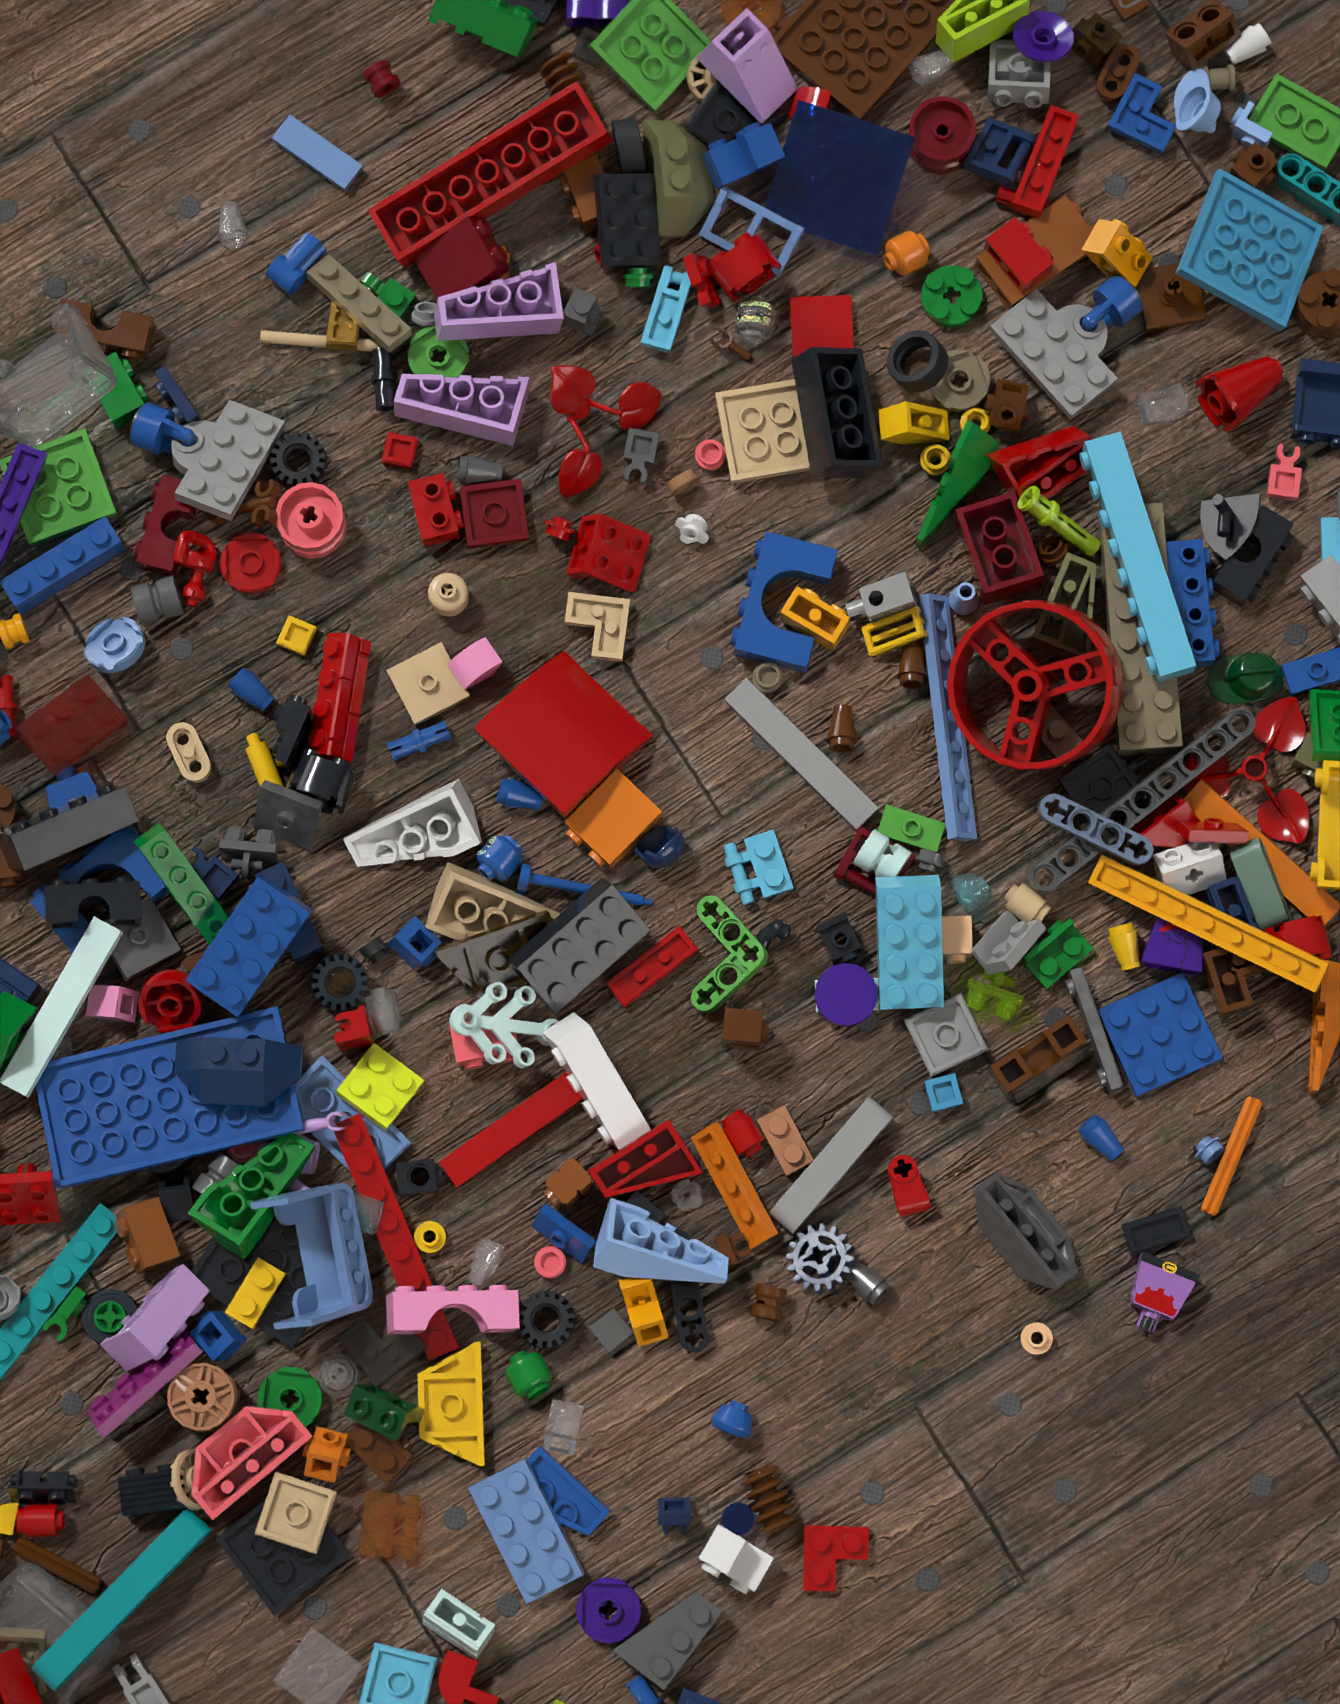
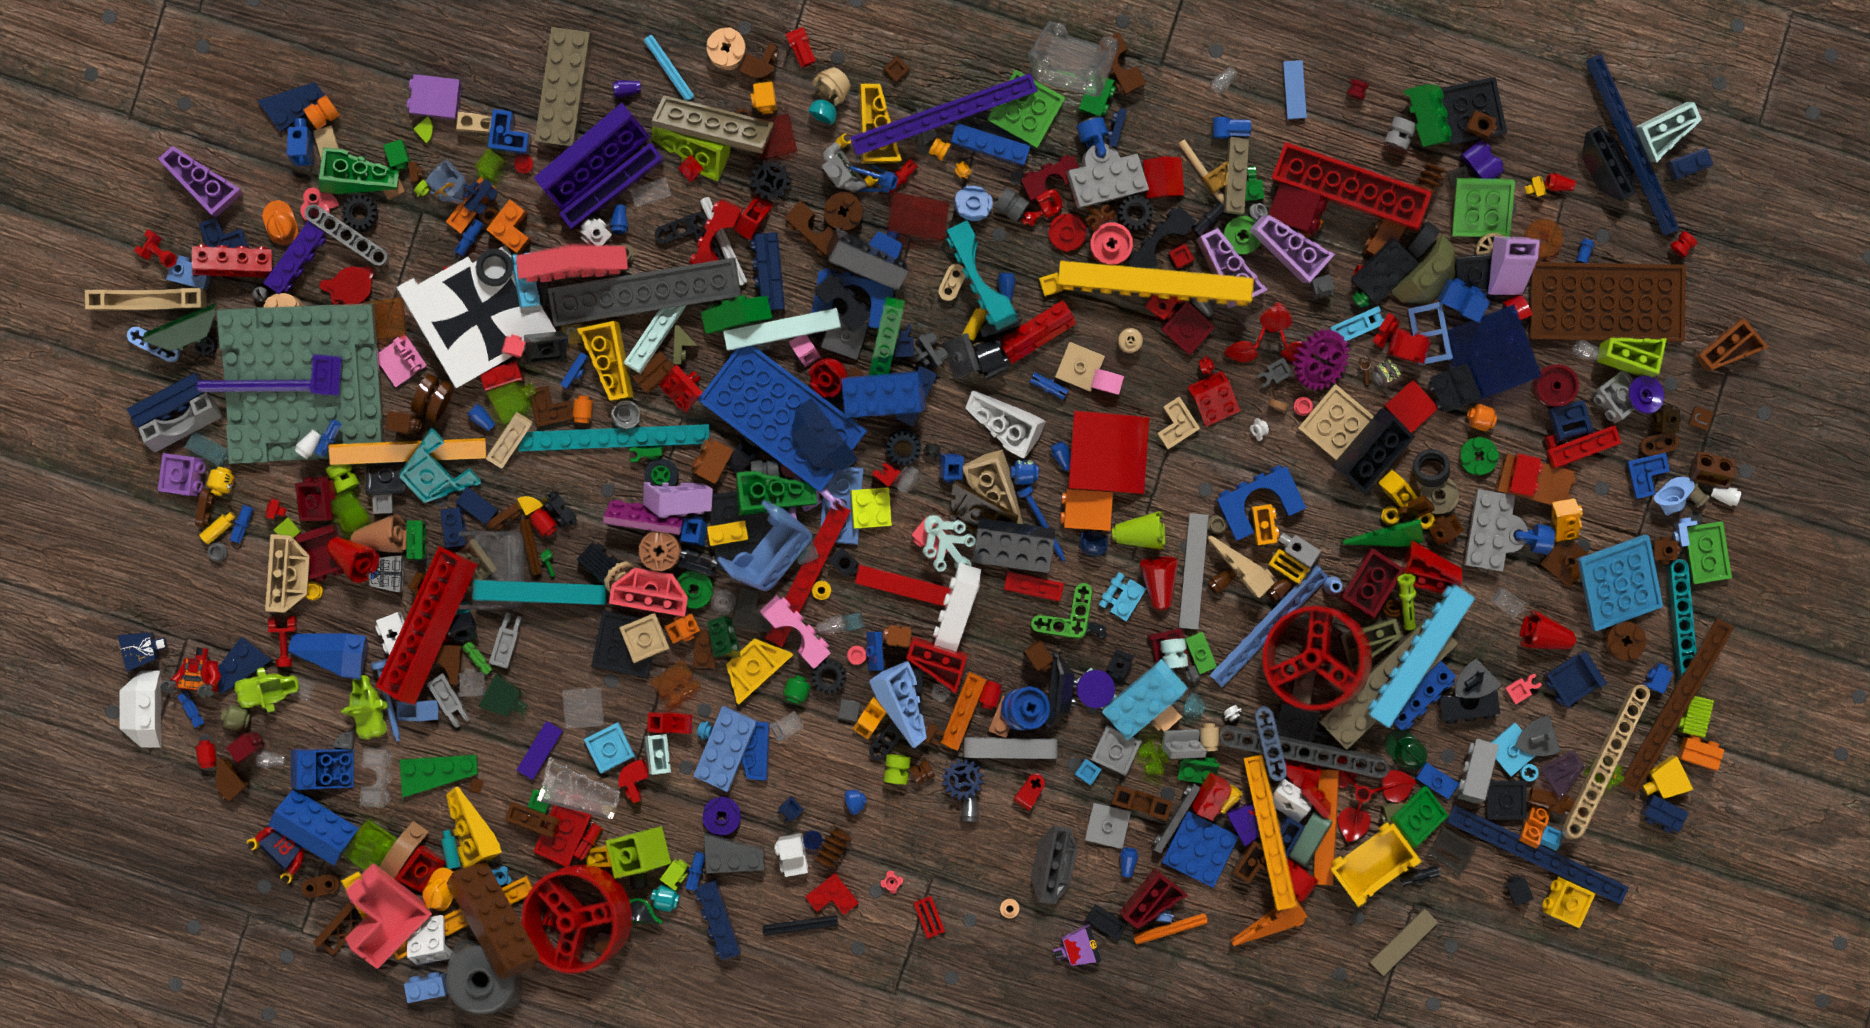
camera: 50 degrees right, 10 degrees up
none -> green hand [541,549,555,577]
none -> red brick [647,712,693,734]
none -> black hinge [677,549,719,577]
none -> dark azure plate [697,721,713,740]
none -> black axle [763,915,838,936]
none -> clear light blue wheel [843,612,865,631]
none -> coral plate [881,871,903,894]
none -> lime wheel [883,754,911,784]
none -> red tile [914,896,945,939]
none -> teal arch [946,220,1018,331]
none -> light orange plate [955,161,972,179]
none -> blue wheel [1001,687,1050,731]
none -> black wedge [1044,652,1078,730]
none -> yellow brick [1058,261,1254,306]
none -> light grey plate [1085,802,1131,849]
none -> lime cone [1112,511,1165,550]
none -> dark red wedge [1119,868,1188,929]
none -> black arch [1127,206,1197,269]
none -> red cone [1140,556,1178,611]
none -> red slope [1143,156,1184,199]
none -> red brick [1191,772,1232,821]
none -> tan wedge [1207,535,1274,598]
none -> white plate [1223,705,1242,722]
none -> magenta gear [1293,329,1350,390]
none -> light grey wheel [1384,117,1416,151]
none -> reddish brown plate [1398,495,1435,521]
none -> black plate [1429,362,1483,413]

